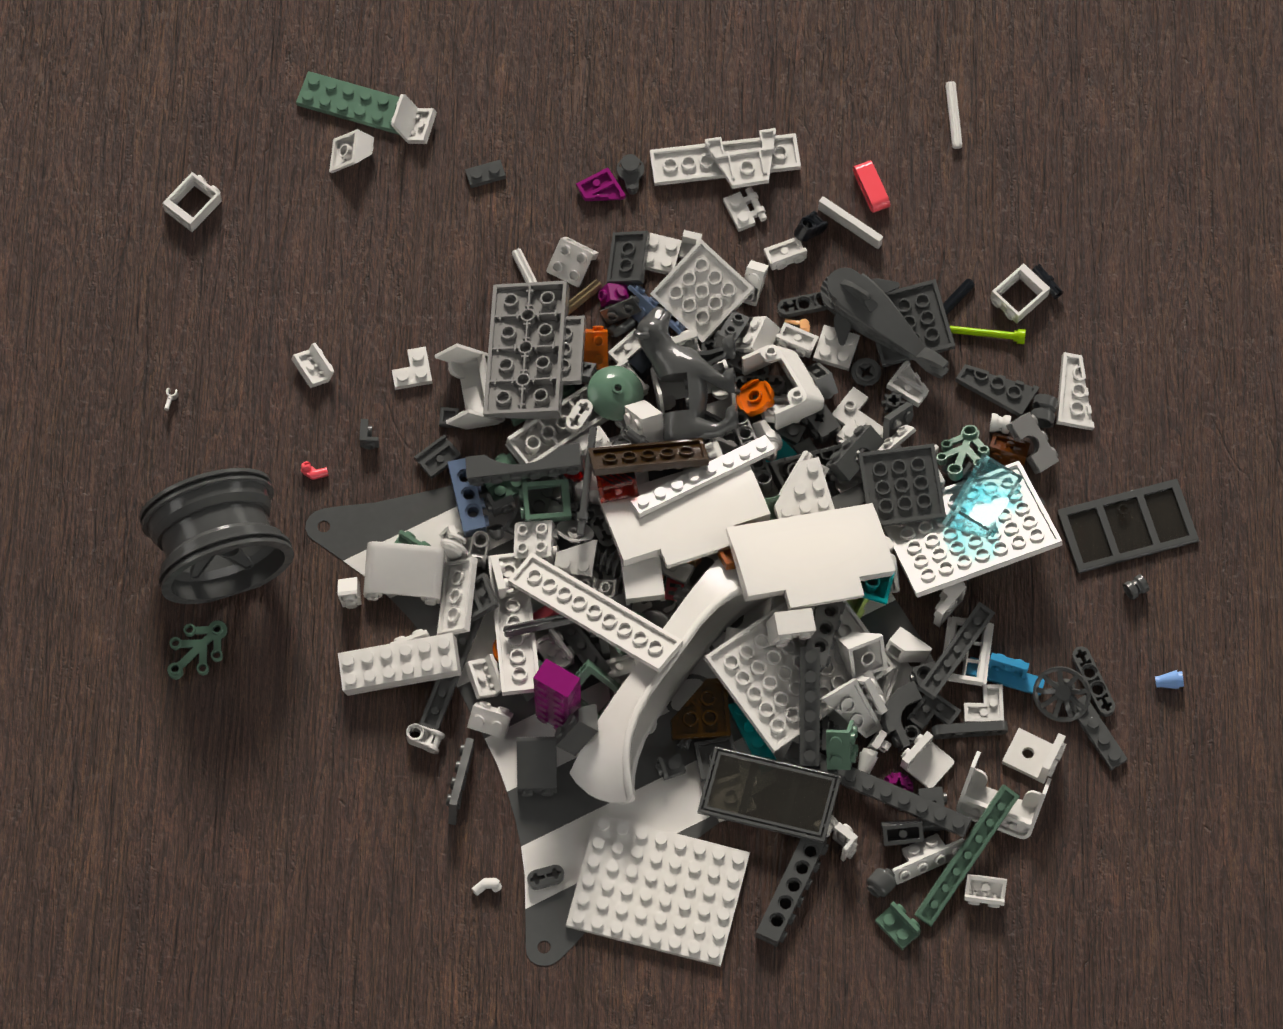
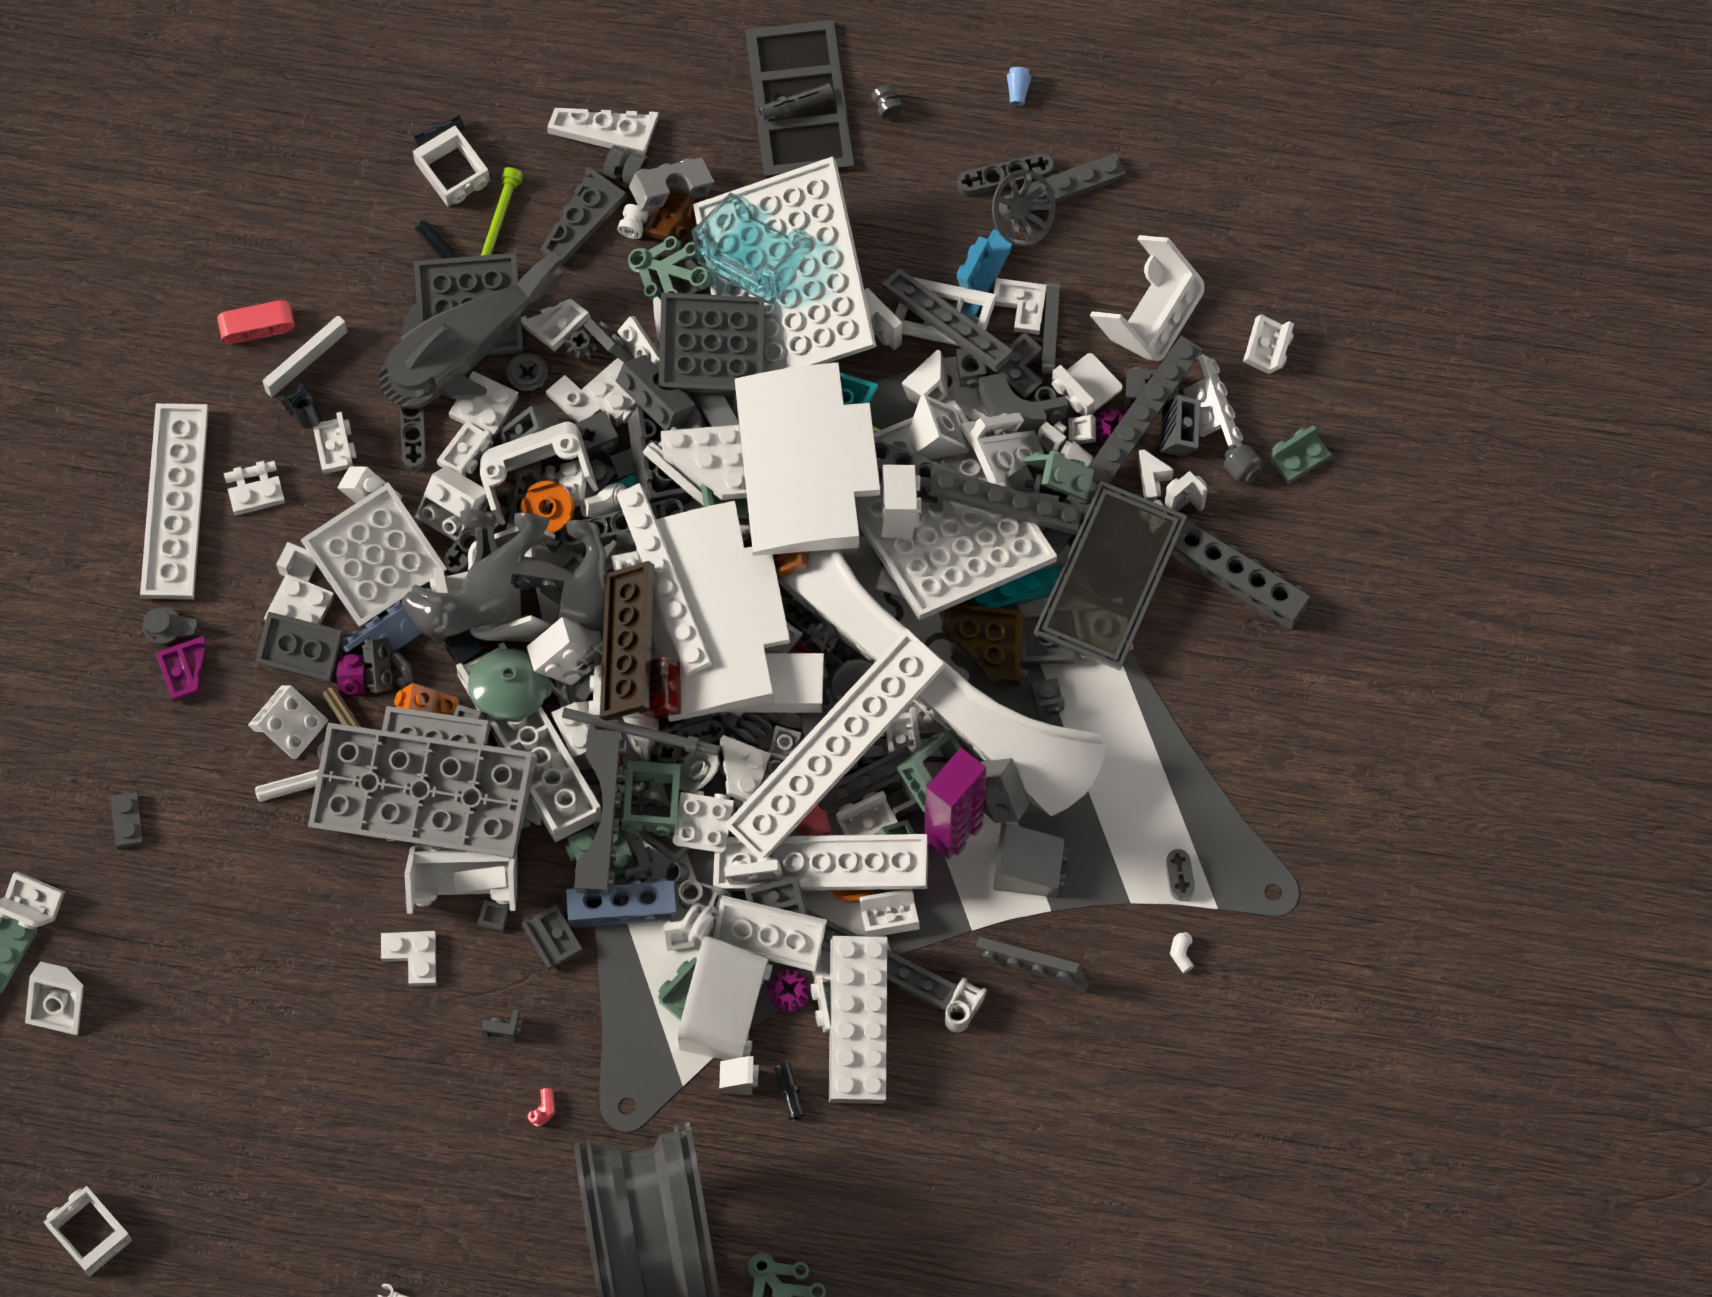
camera: 80 degrees left, 0 degrees up
white bracket [291,343,334,388] -> none
white bracket [467,701,514,739] -> none
dark grey axle [503,614,574,638] -> none
white beam [565,399,593,433] -> none
white plate [566,813,750,967] -> none
white plate [608,329,642,364] -> none
white wing [705,128,776,189] -> none
dark grey bracket [714,311,750,349] -> none
light nougat hand [784,318,810,332] -> none
sand green tile [914,784,1020,927] -> none
white axle [946,81,962,149] -> none
white bracket [1002,728,1067,784] -> none
none -> dark grey pin [758,83,834,122]
none -> magenta gear [767,969,811,1012]
none -> black pin [774,1063,805,1120]
none -> white tile [1068,415,1096,445]
none -> white slope [1137,450,1173,502]

